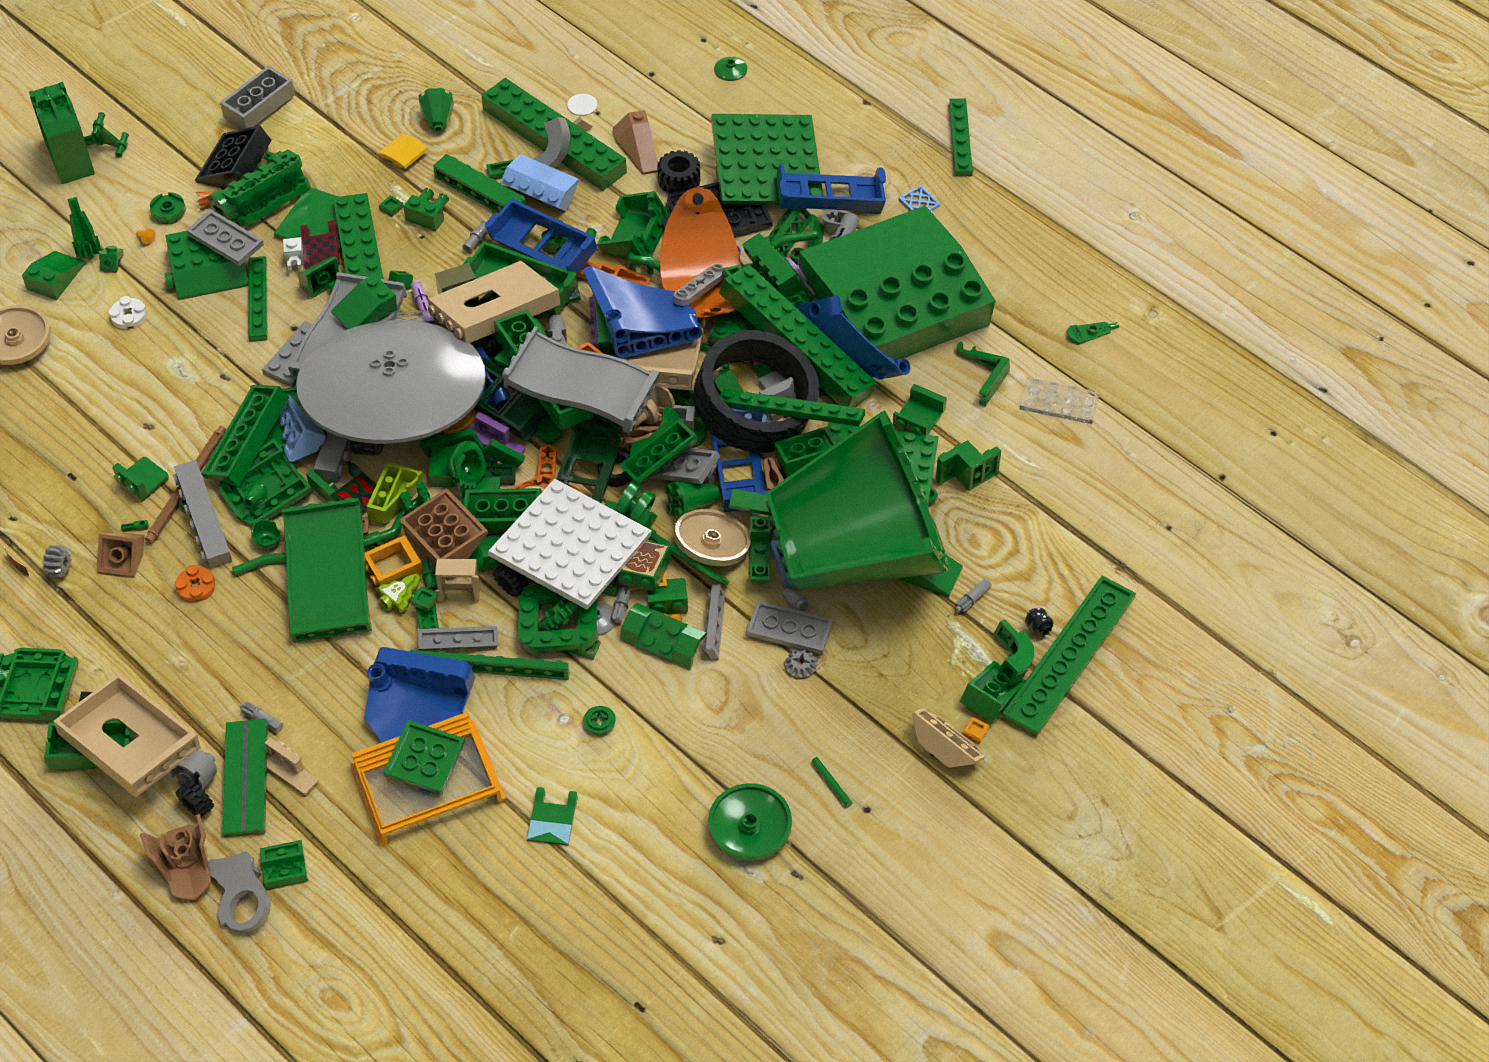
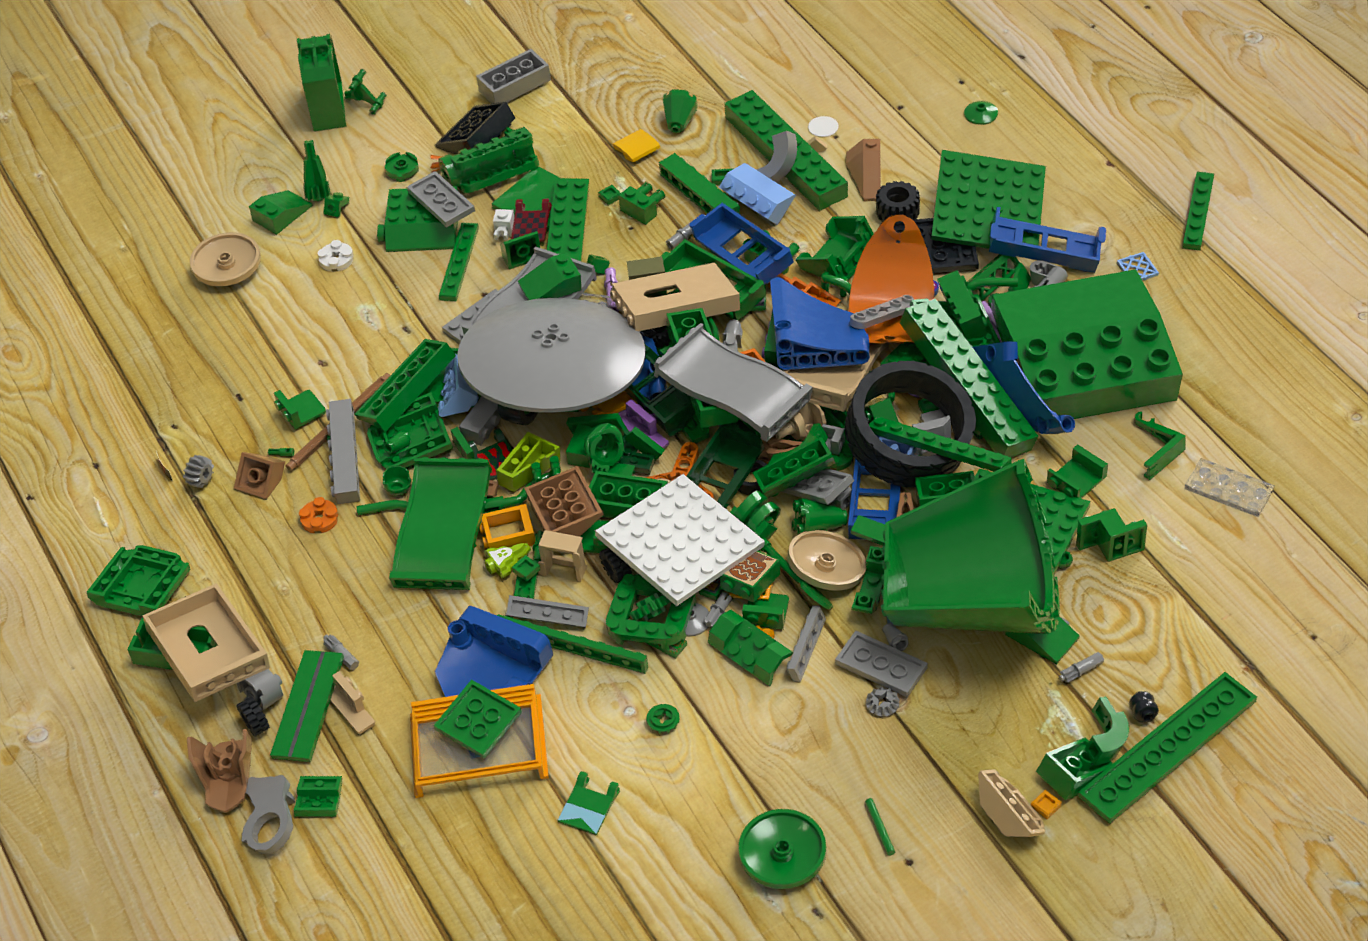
camera: 20 degrees right, 5 degrees down
light orange rock [136,228,155,245] -> none
green piece [1066,322,1119,345] -> none

